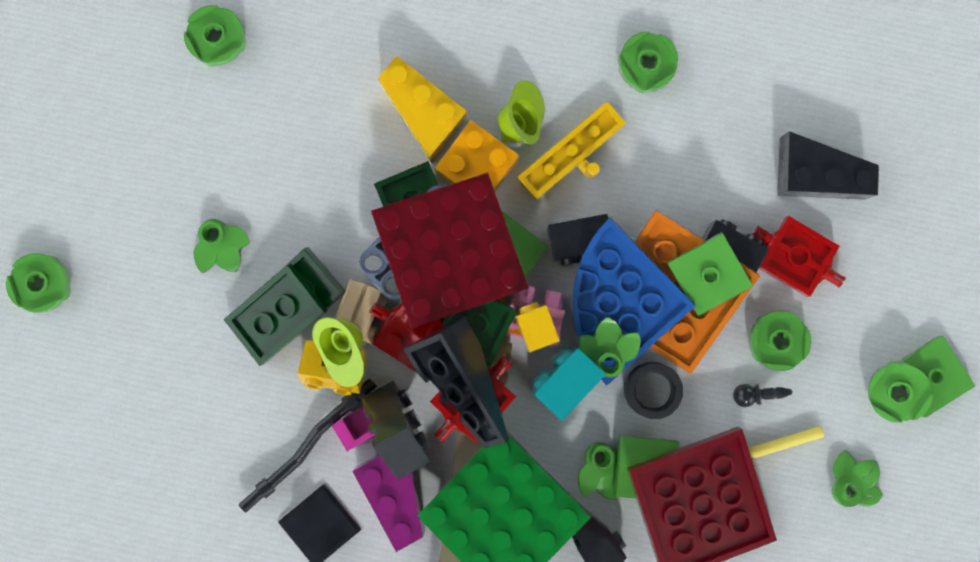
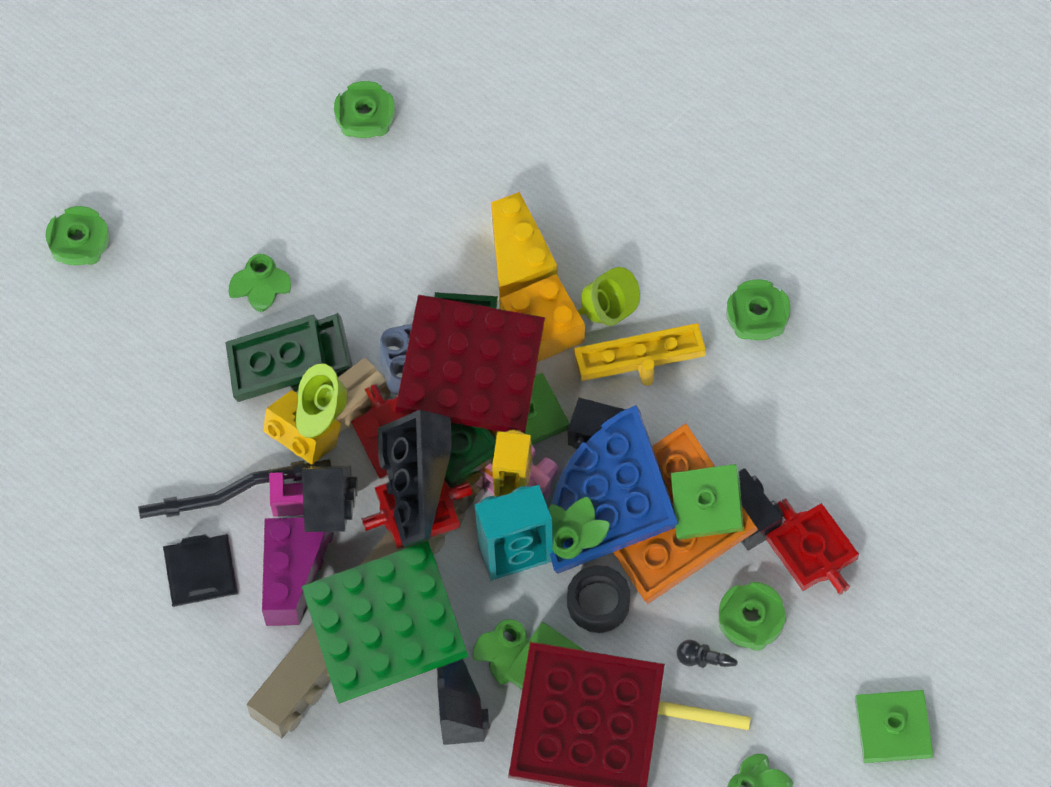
camera: 30 degrees right, 25 degrees down
black wedge [777,131,879,200] -> none
bright green plate [868,361,933,422] -> none

